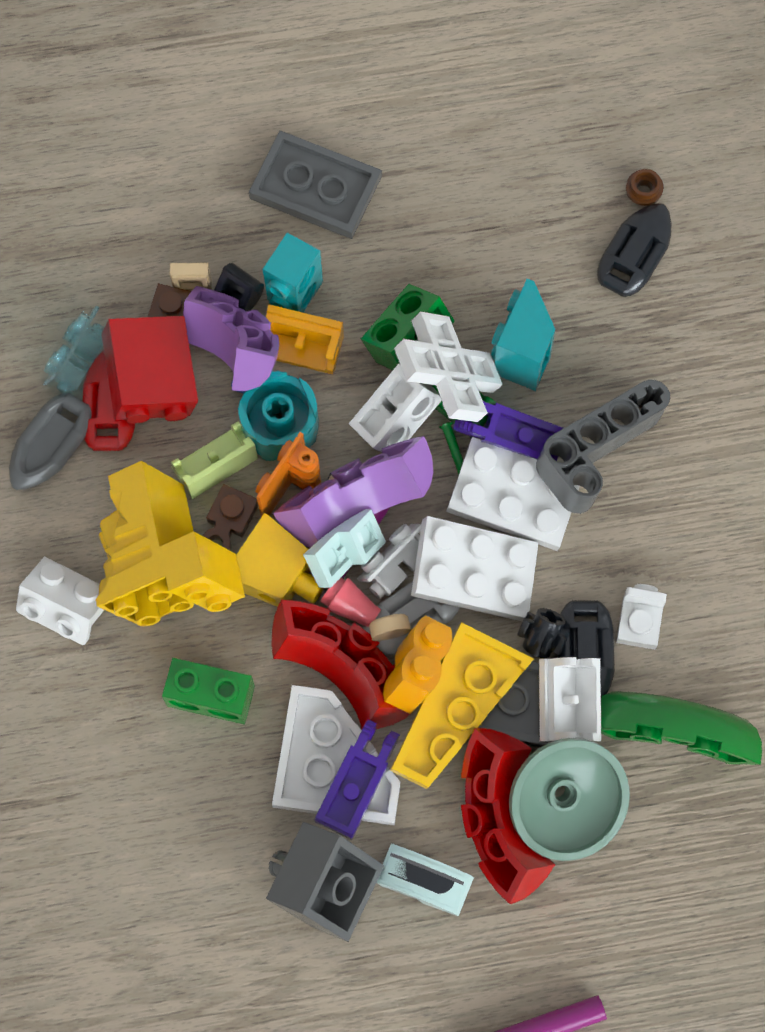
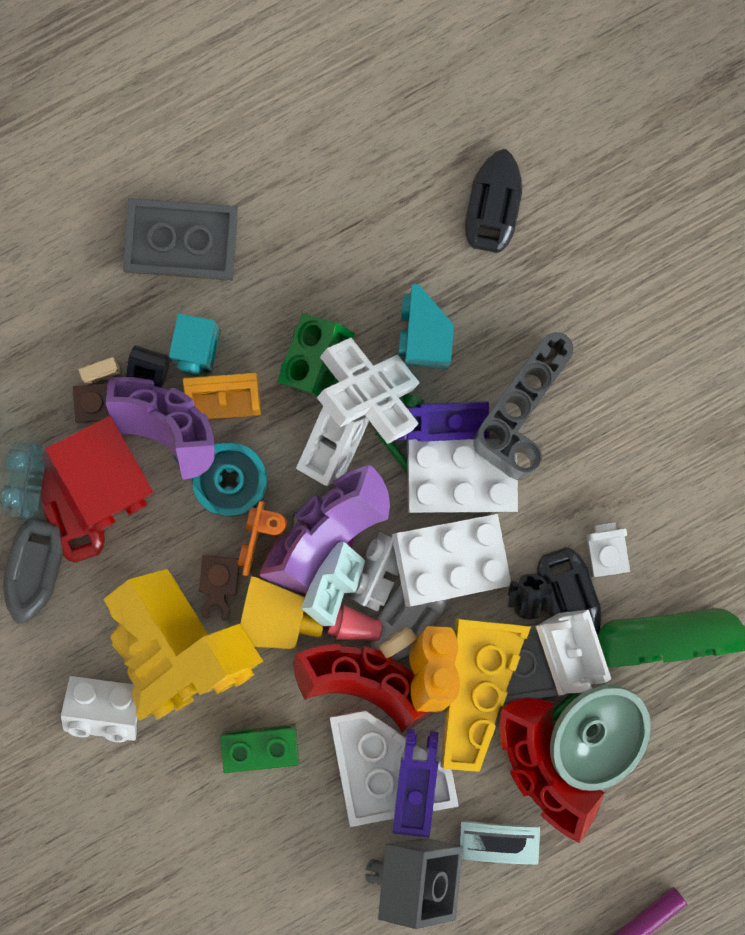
camera: 25 degrees left, 15 degrees up
yellowish green hinge [171,421,258,499] -> none
reddish brown plate [626,169,664,206] -> none

